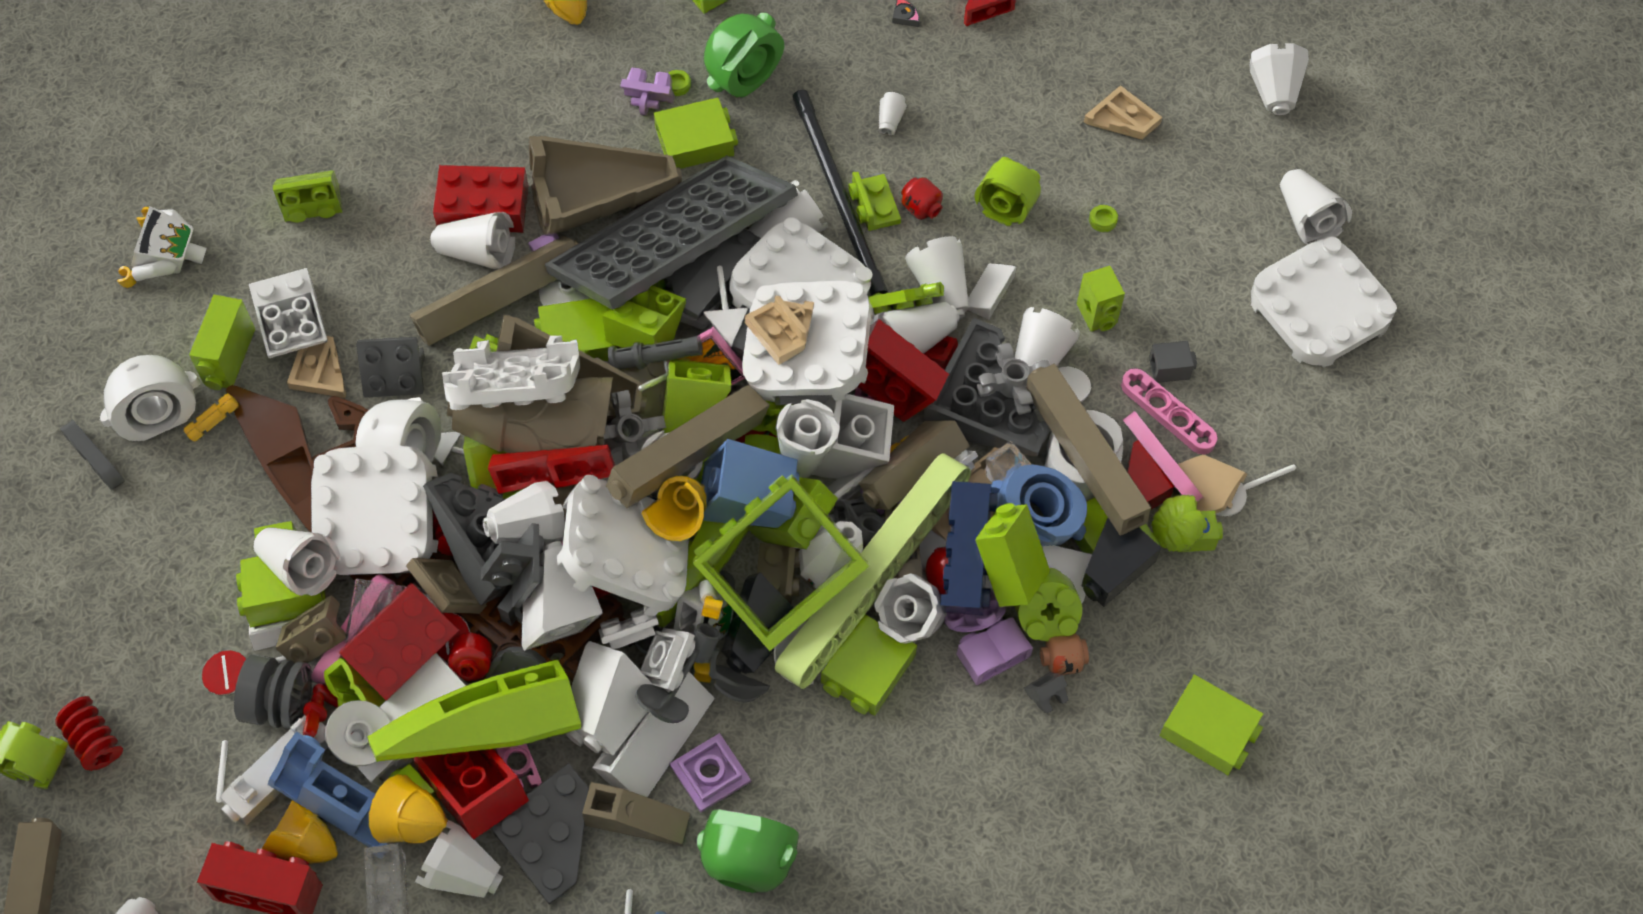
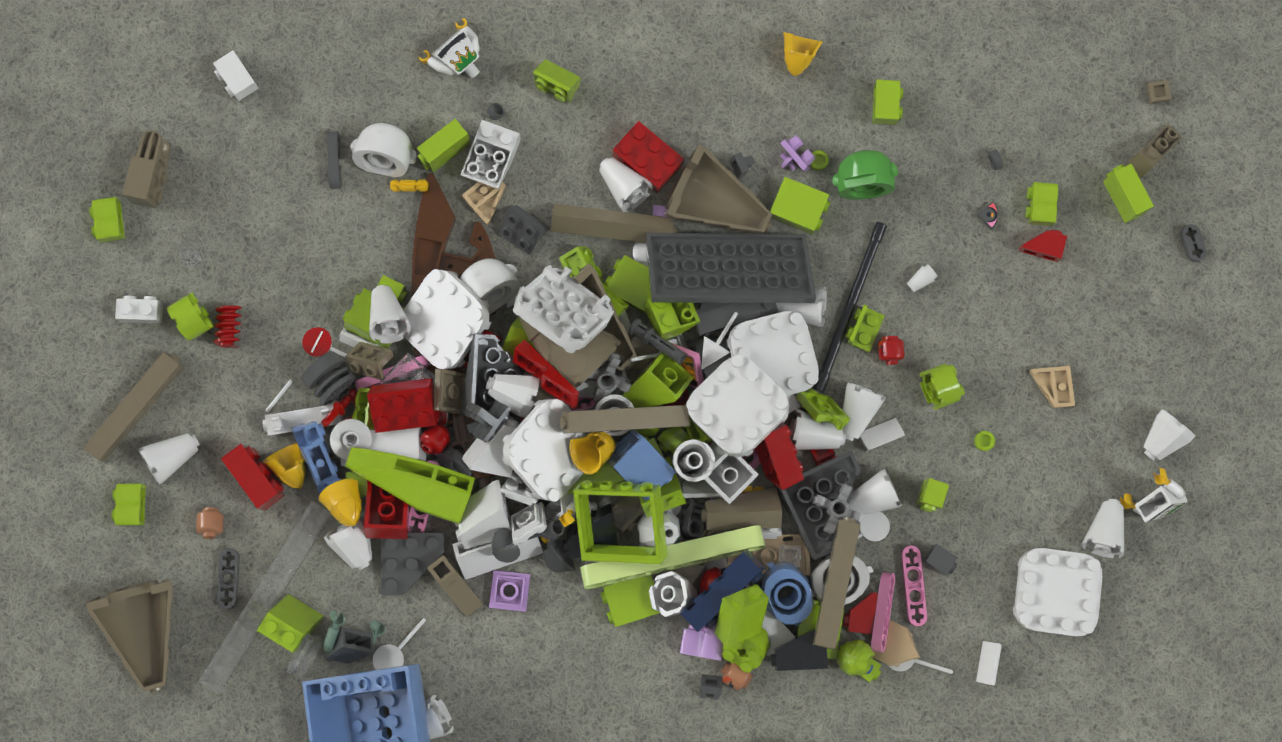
camera: 35 degrees right, 20 degrees up
bright green piece [697,809,799,893] -> none
tan slope [745,295,814,365] -> none
none -> dark grey hinge [487,102,505,120]
none -> dark grey tile [729,153,755,179]
none -> white slope [976,641,1002,685]
none -> white torso [1120,468,1187,523]

